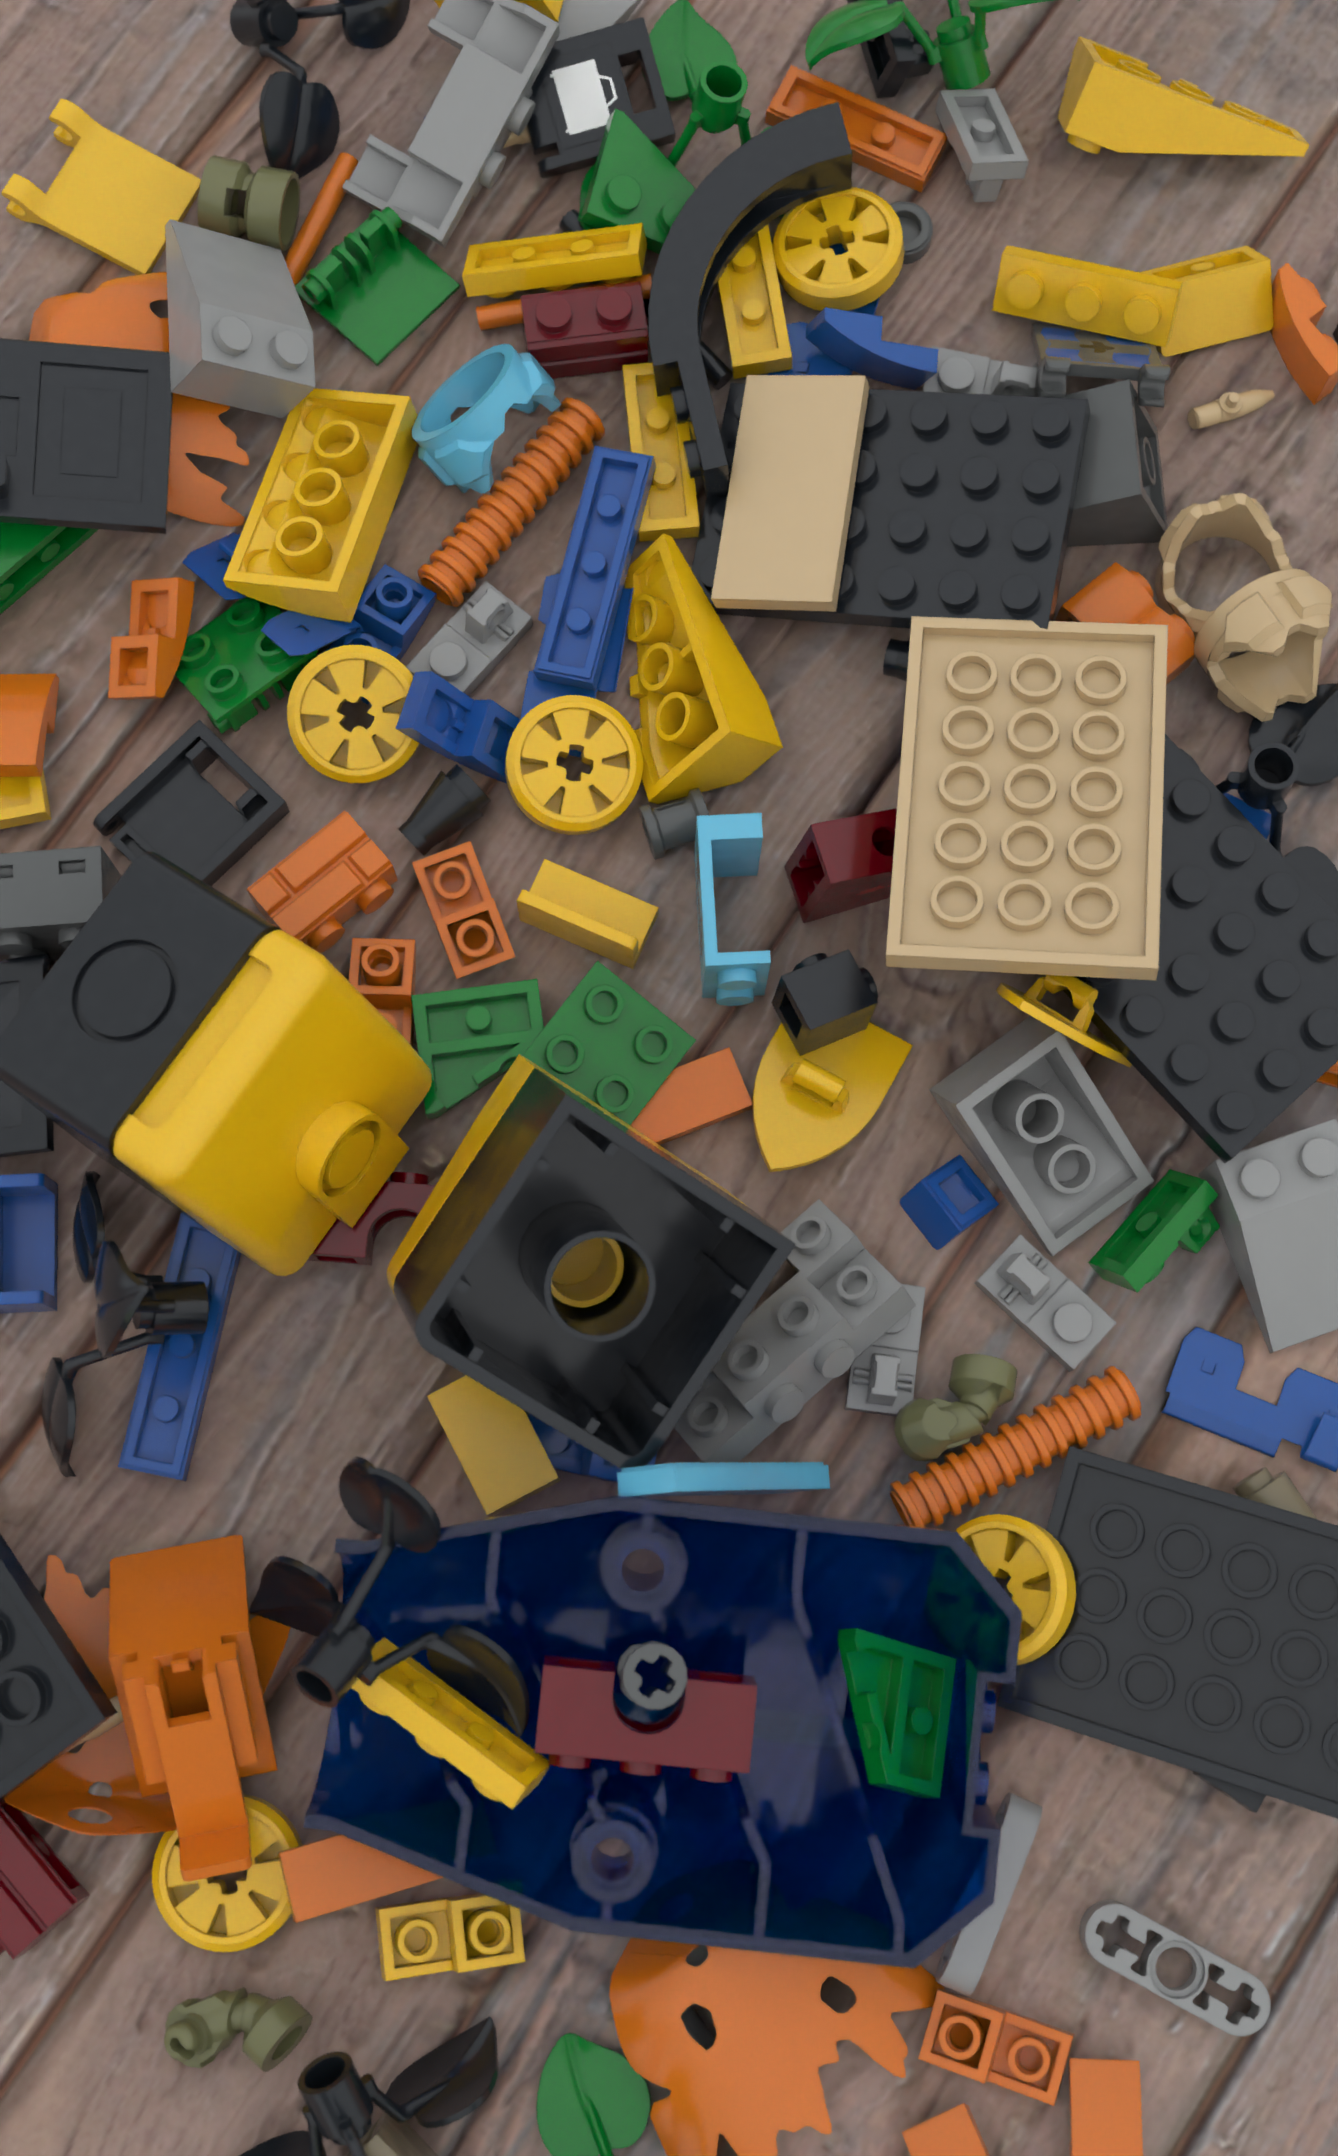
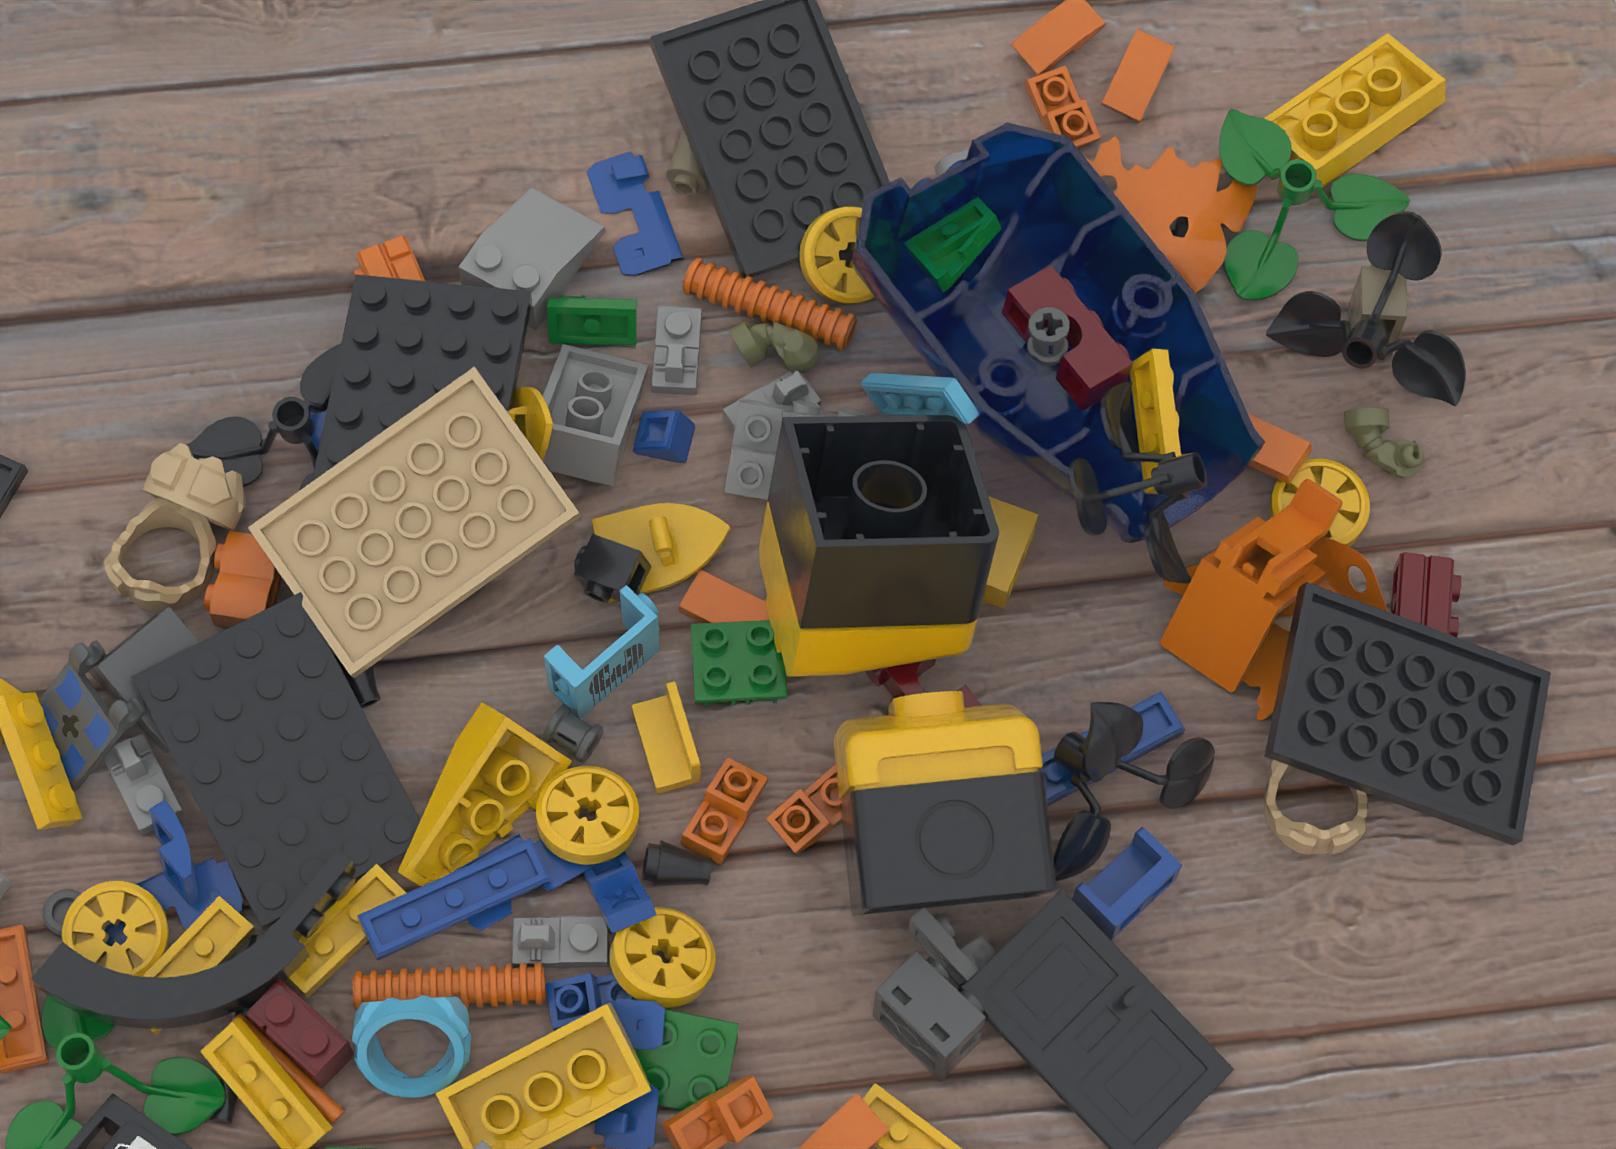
camera: 130 degrees left, 10 degrees down
black container [93,720,290,886] -> none
orange brick [246,810,398,953] -> none
yellow slope [375,1890,526,1981] -> none
green wing [411,979,544,1119] -> none
green wing [580,108,696,254] -> none
tan tile [711,375,870,612] -> none
dark red torso [784,808,897,923] -> none
light grey beam [1079,1900,1271,2036] -> none
tan helmet [1188,390,1275,429] -> none

